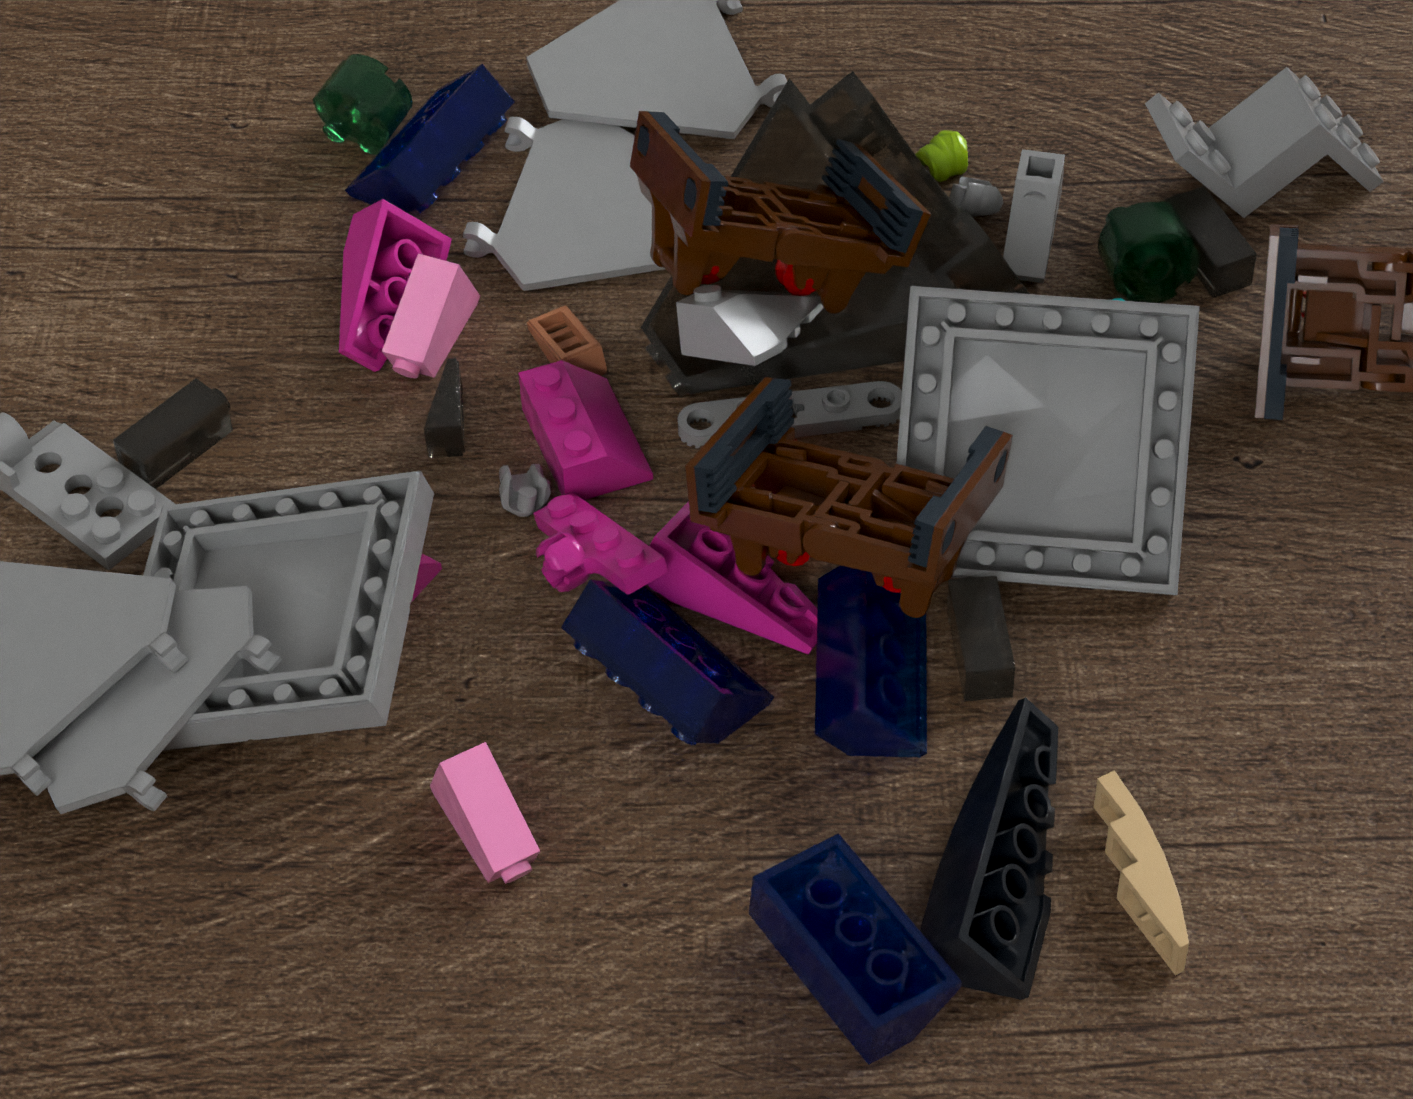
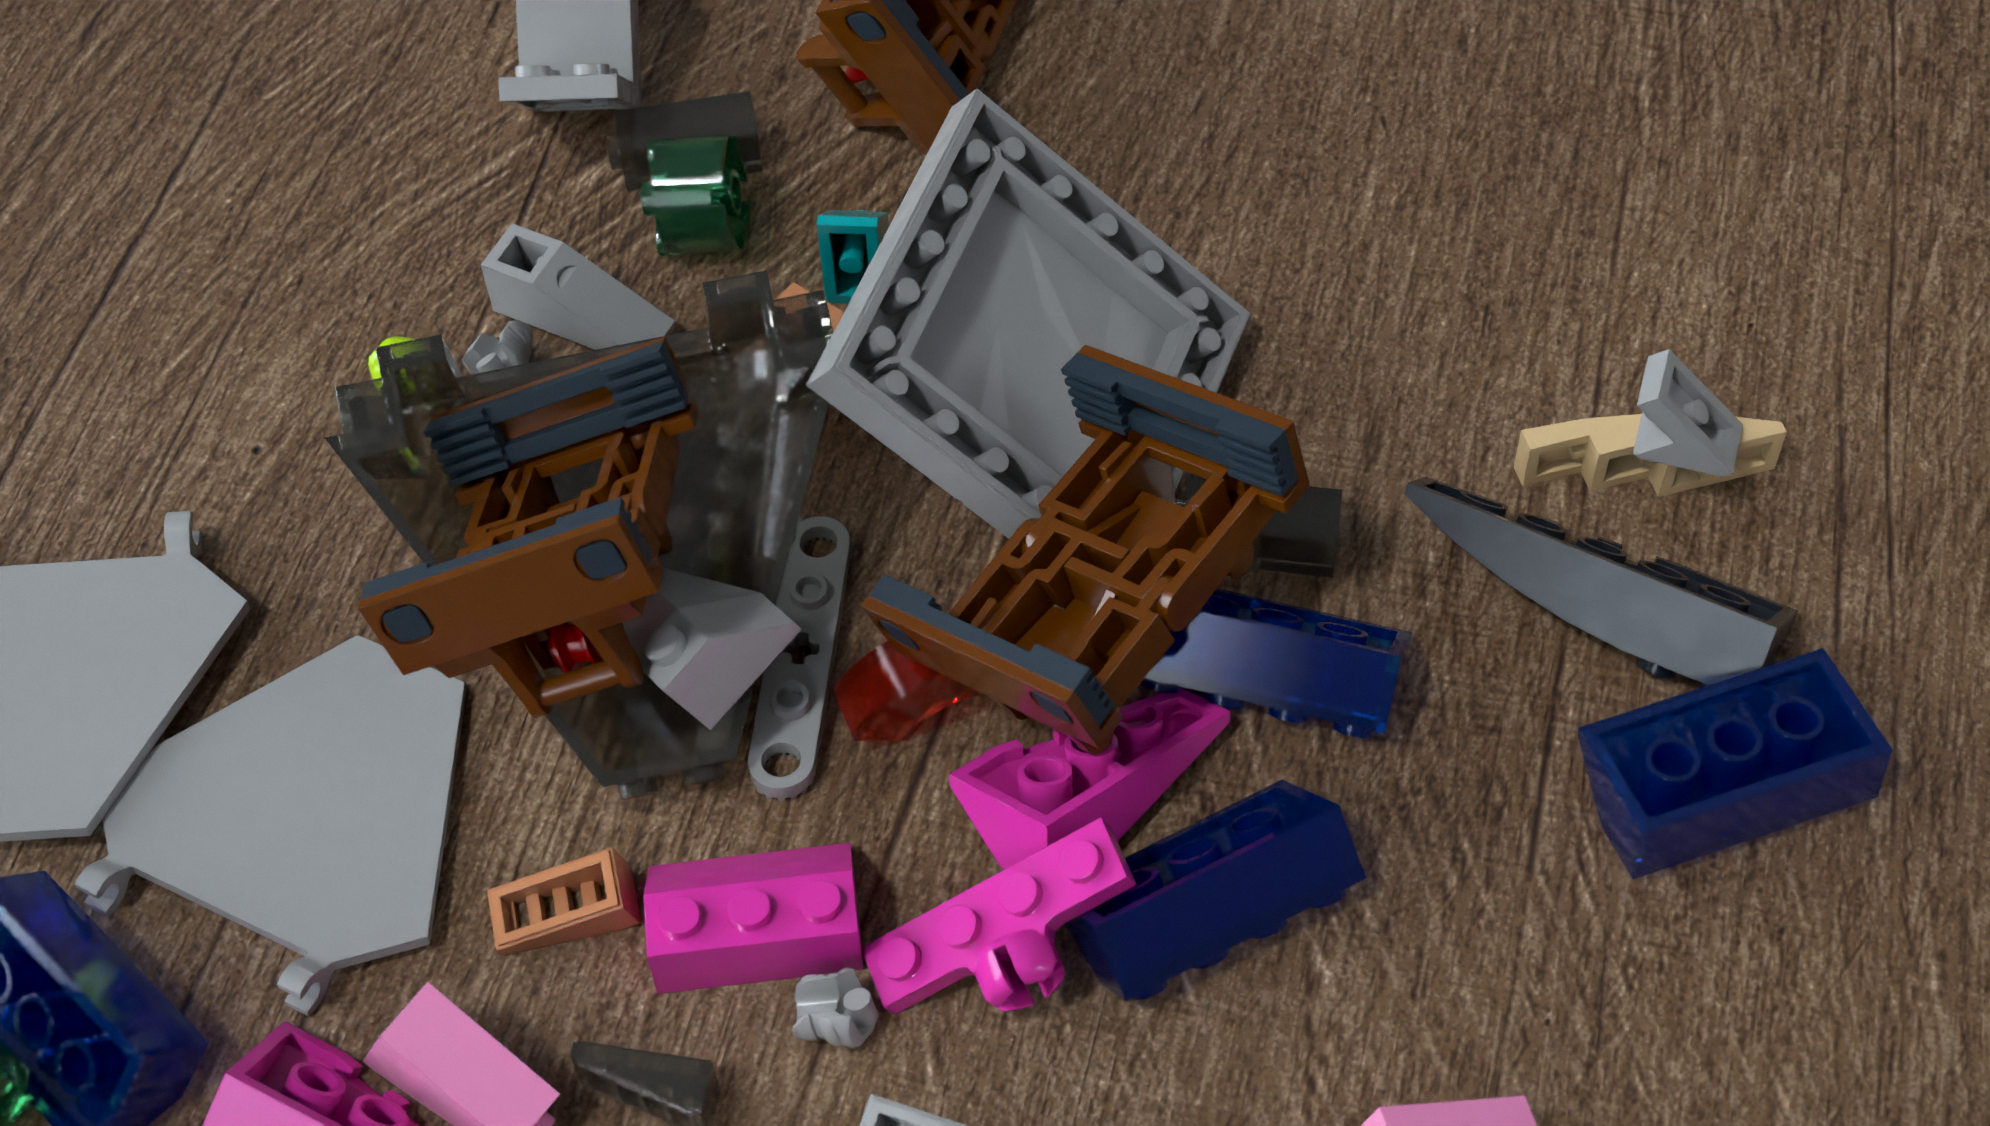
camera: 75 degrees left, 5 degrees up
none -> light grey slope [1633,349,1743,477]

